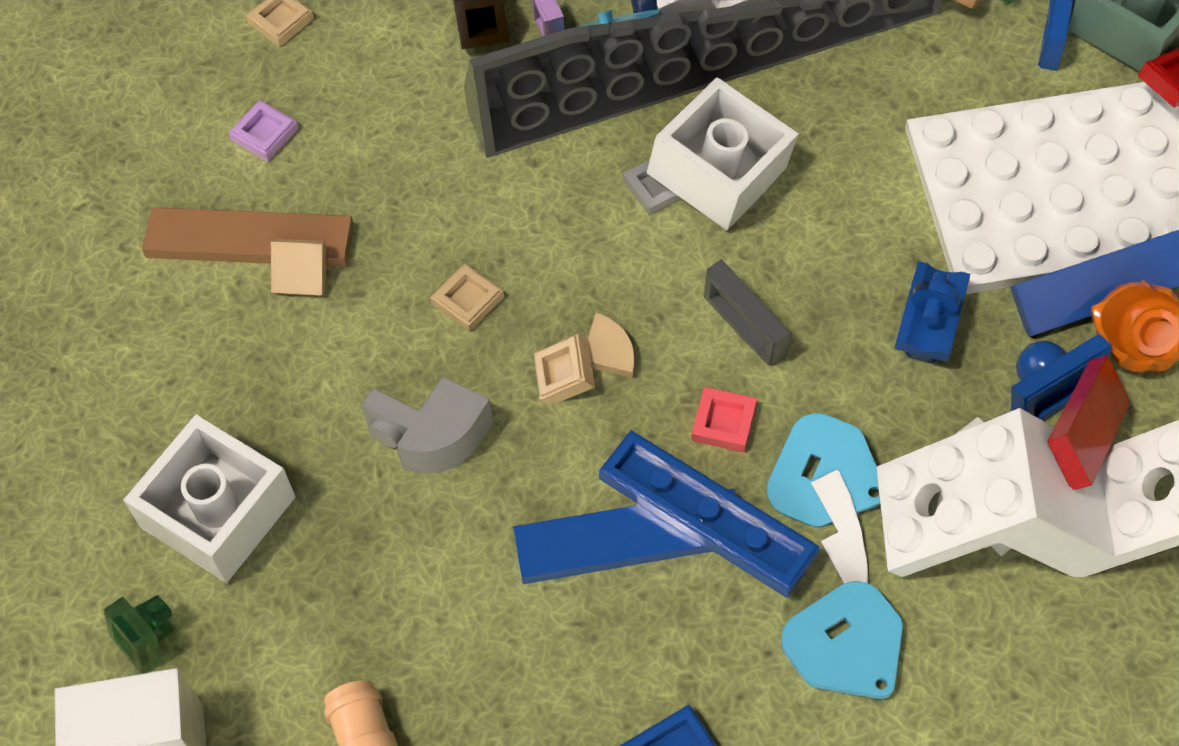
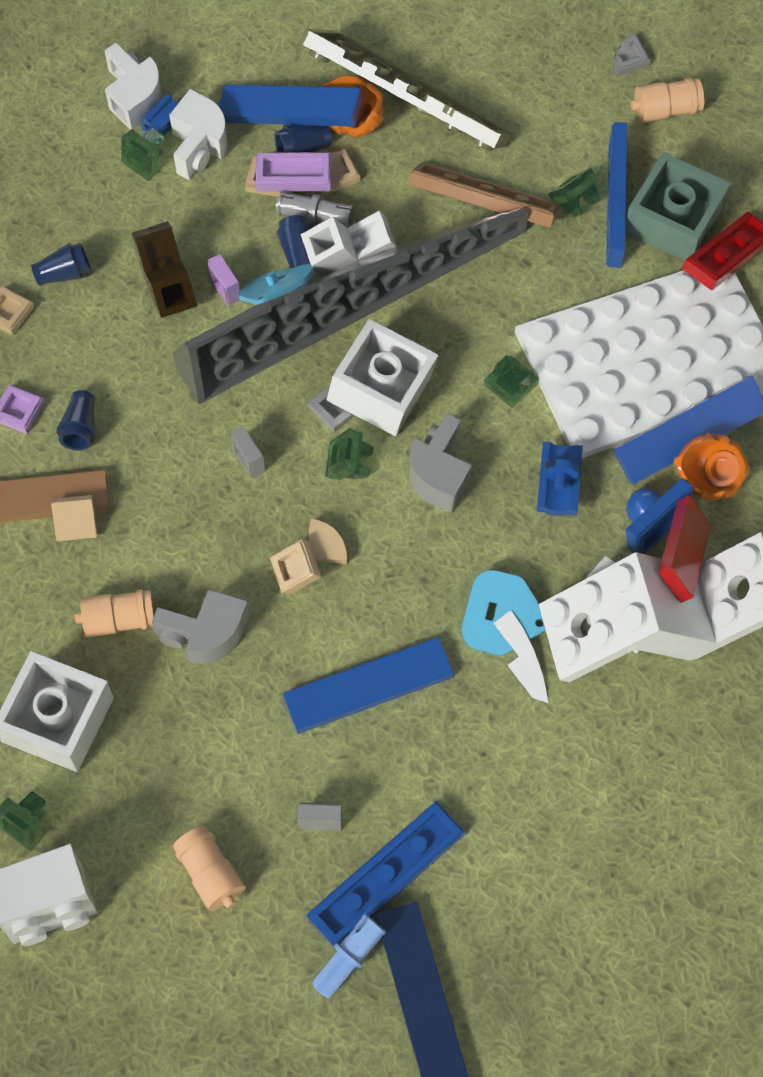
camera: 15 degrees left, 5 degrees up
tan tile [430,263,504,332] -> none
blue tile [599,430,820,598] -> none
coral tile [691,387,757,453] -> none
dark grey tile [704,259,791,366] -> none
medium azure piece [781,581,903,699] -> none
none -> dark blue cone [56,390,96,451]
none -> light nougat piece [74,589,155,638]
none -> light grey tile [230,426,265,478]
none -> light grey tile [297,802,342,831]
none -> clear green tile [325,428,374,480]
none -> light grey brick [408,413,472,513]
none -> clear green tile [484,355,539,408]

